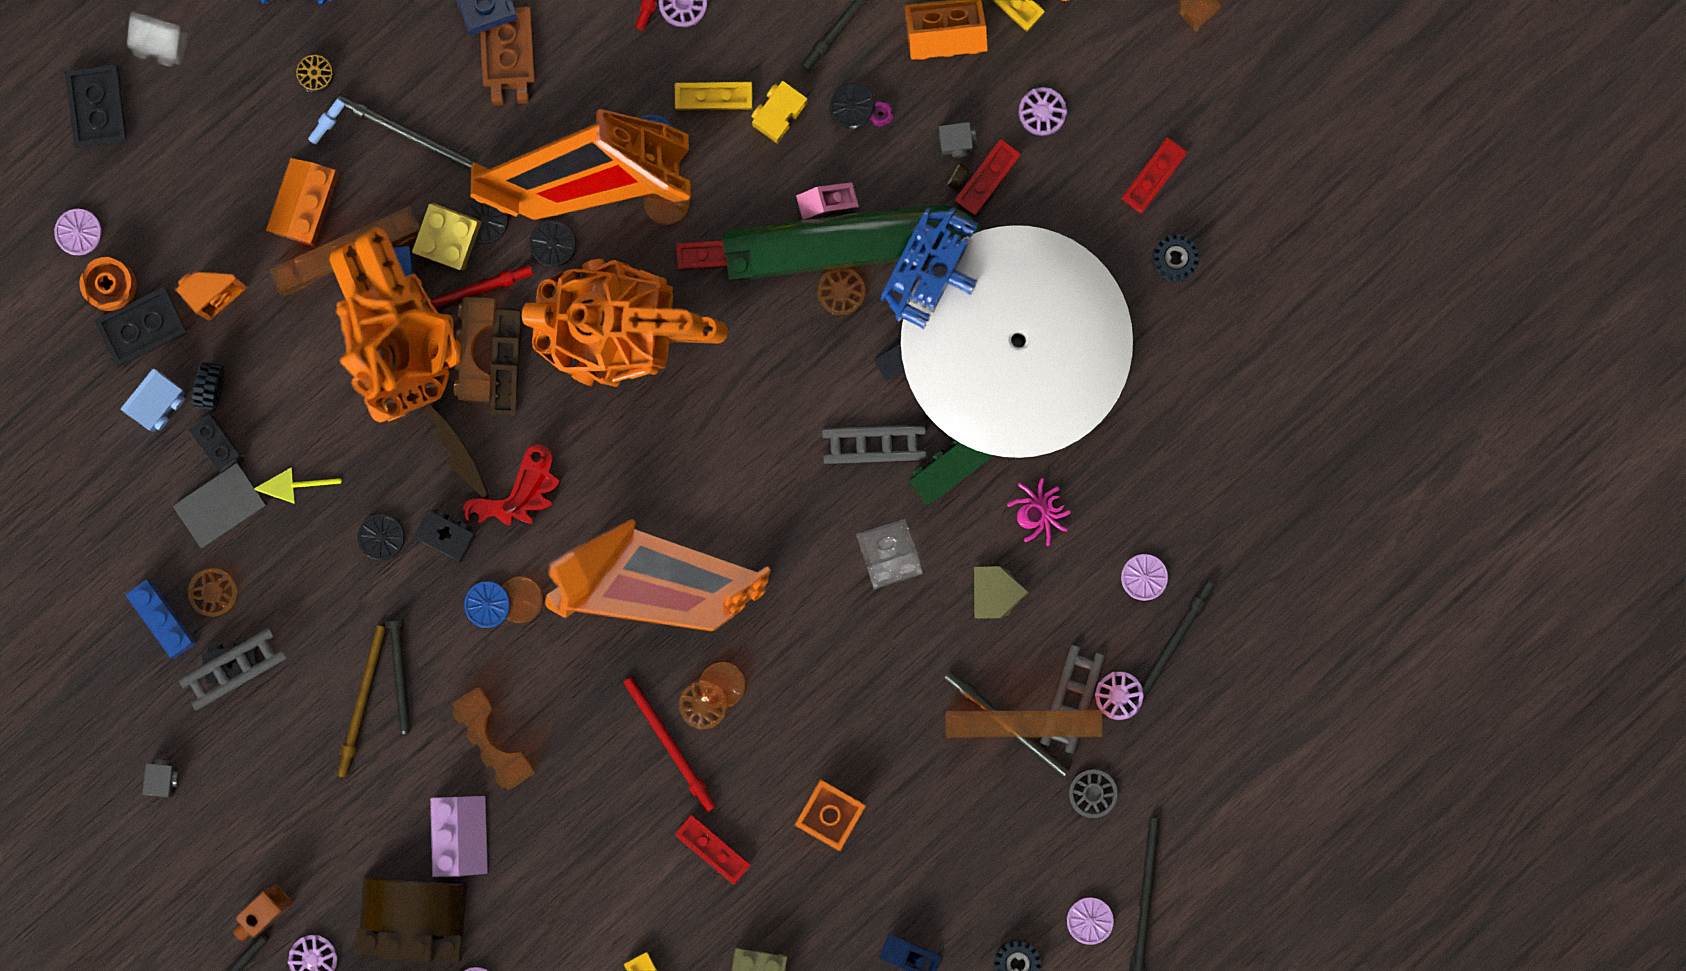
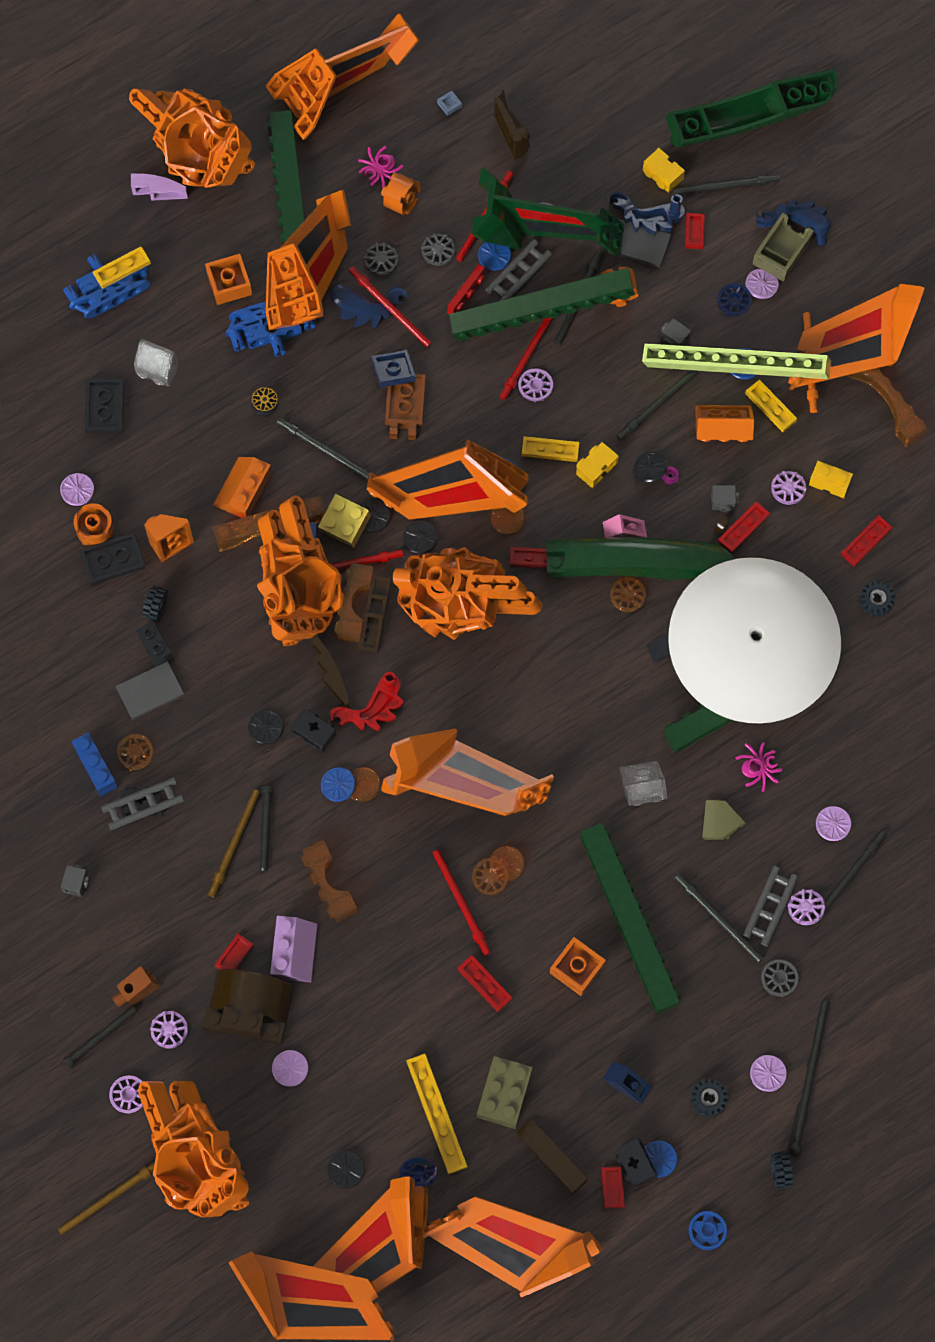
camera: 10 degrees right, 15 degrees down
light blue slope [121,369,186,432] -> none
neon yellow piece [254,468,342,504] -> none
light blue bar [308,98,346,144] -> none
dark grey bar [822,424,926,464] -> none
blue piece [881,208,978,329] -> none
clear orange arch [946,710,1102,737] -> none
none -> red tile [215,934,254,970]
none -> dark green brick [580,823,681,1015]
none -> yellow brick [809,461,853,498]

